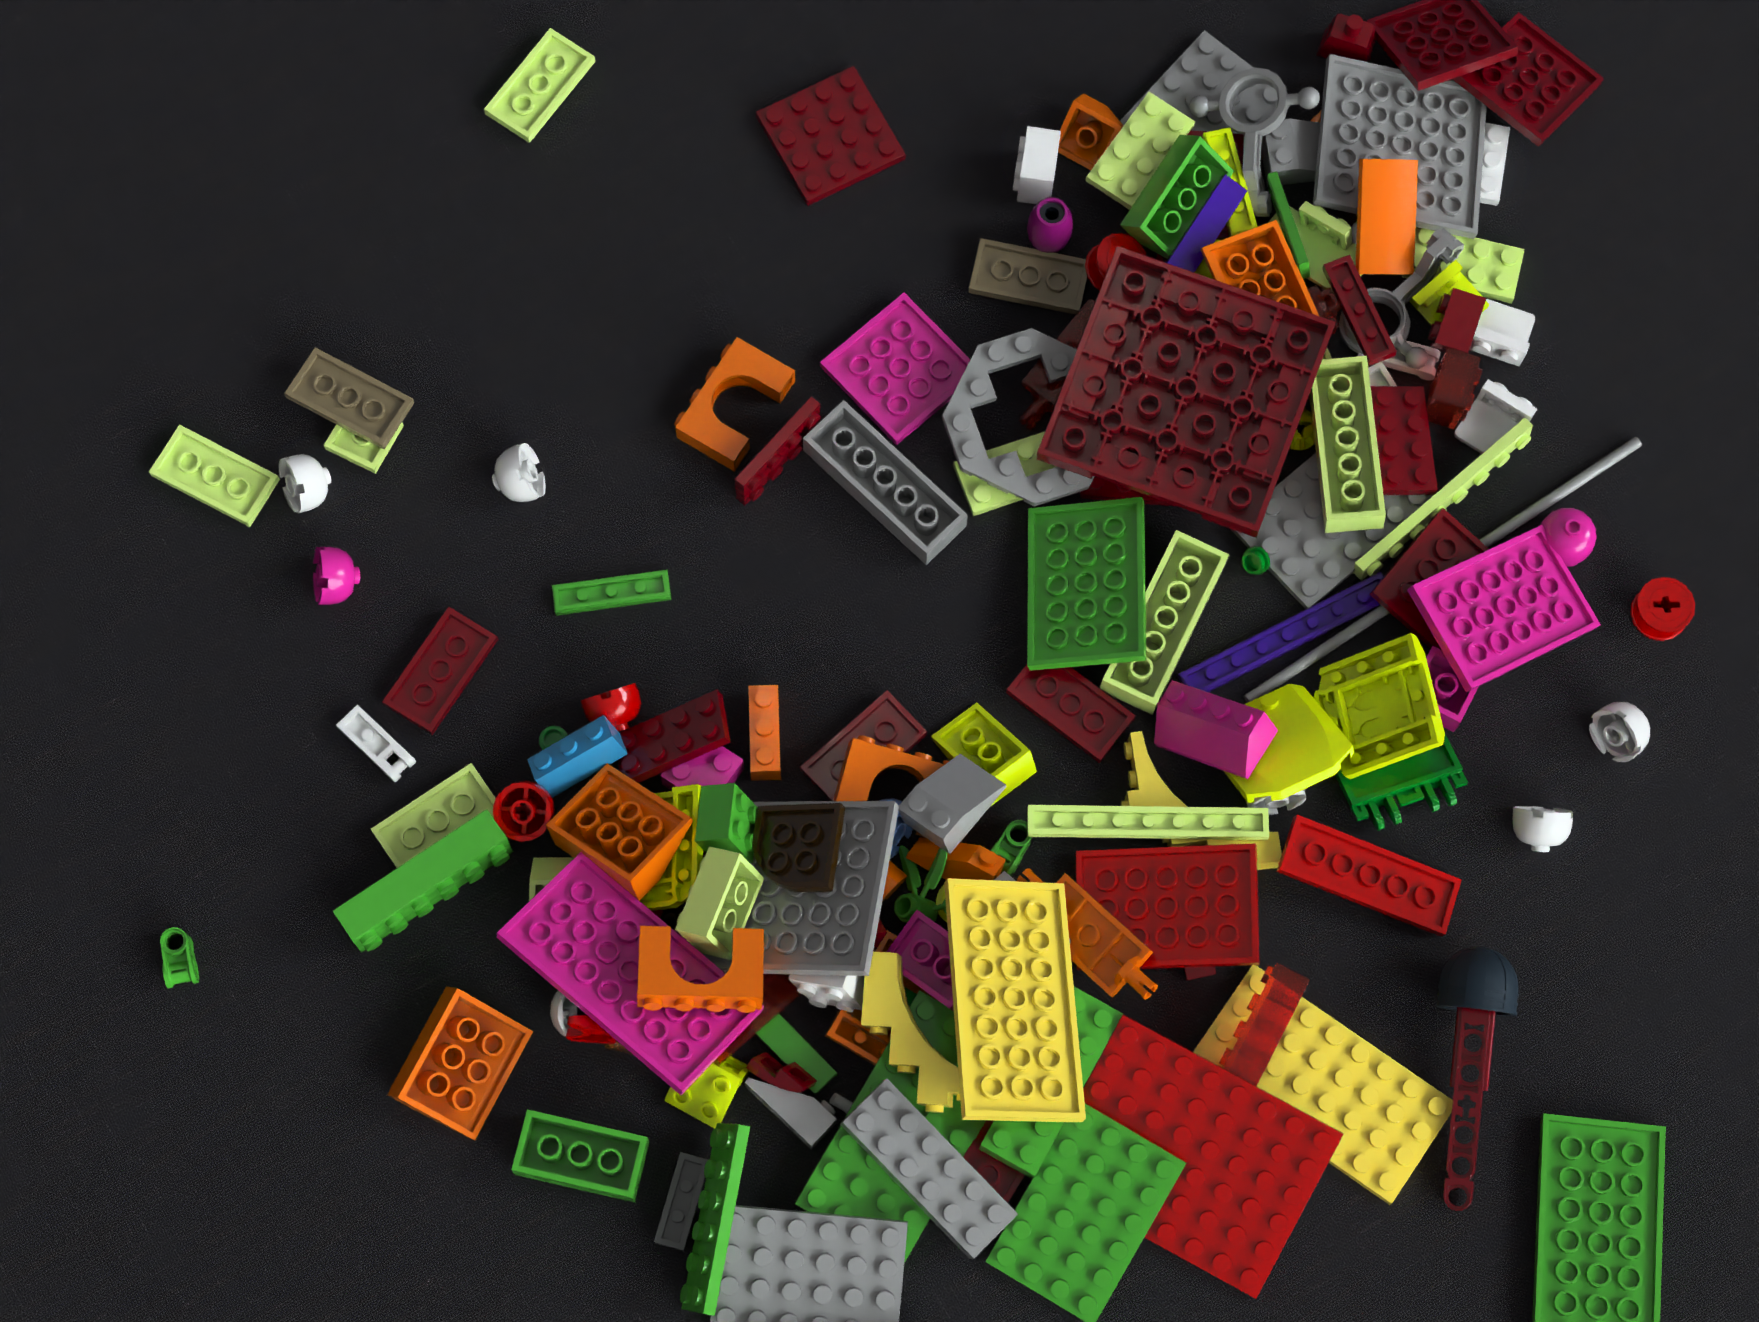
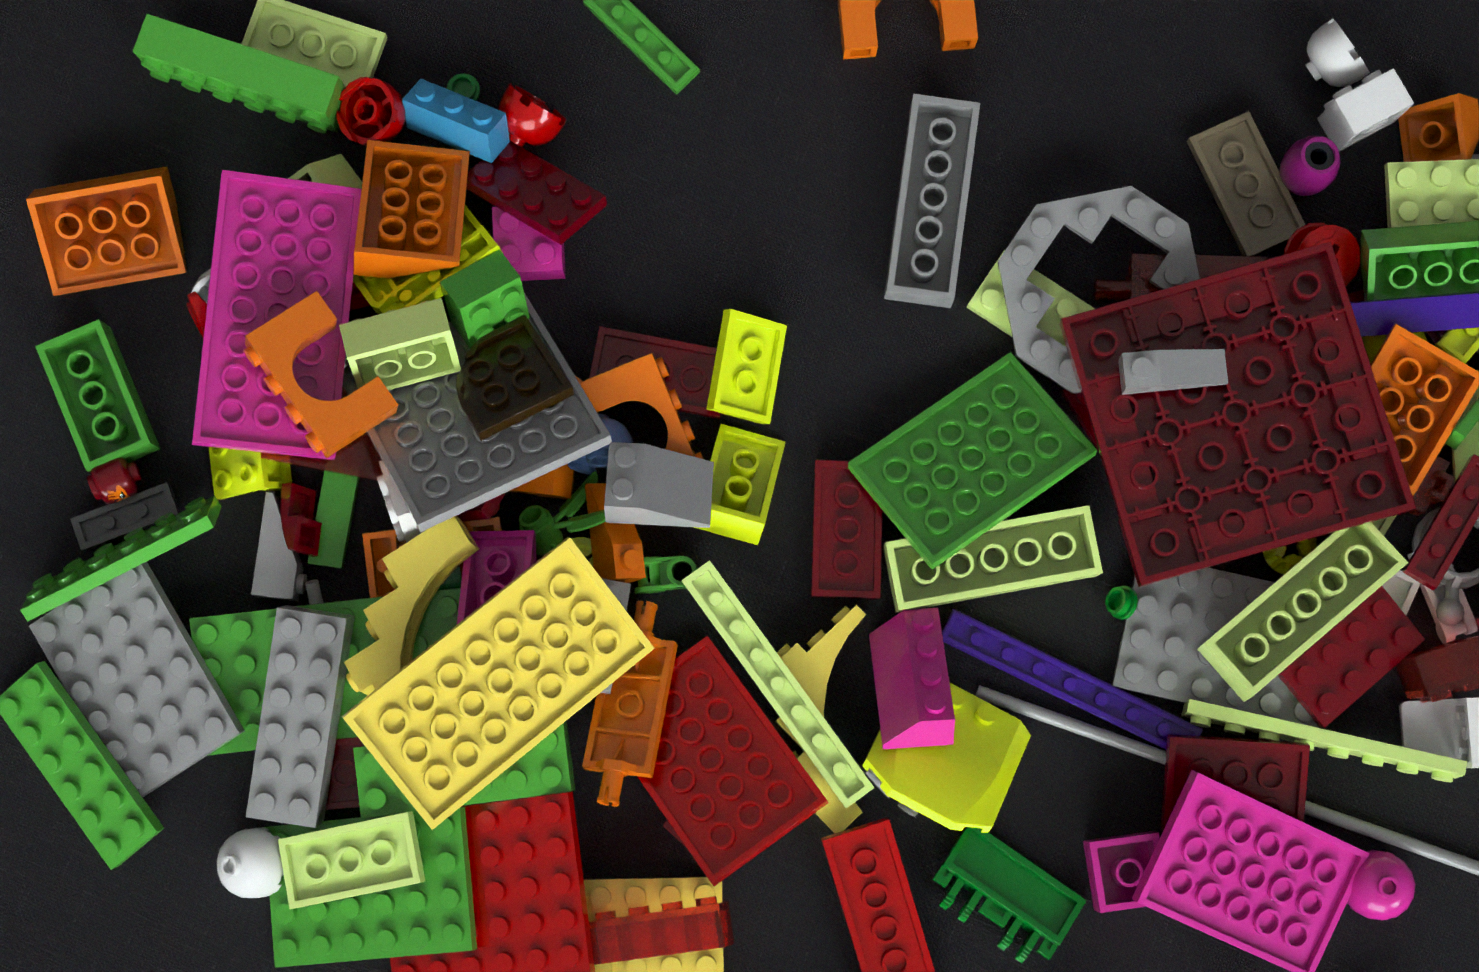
camera: 55 degrees right, 10 degrees up
dark red plate [735,397,821,506] -> none
orange brick [748,685,781,781] -> none
dark pink plate [820,292,970,445] -> none
neon yellow wedge [1314,633,1445,779] -> none
none -> dark red head [87,457,142,504]
none -> white cylinder [216,827,284,898]
none -> yellowish green plate [278,811,426,909]
none -> neon yellow plate [706,309,787,424]
none -> light grey slope [1118,349,1228,395]
none -> white cylinder [1305,18,1370,87]

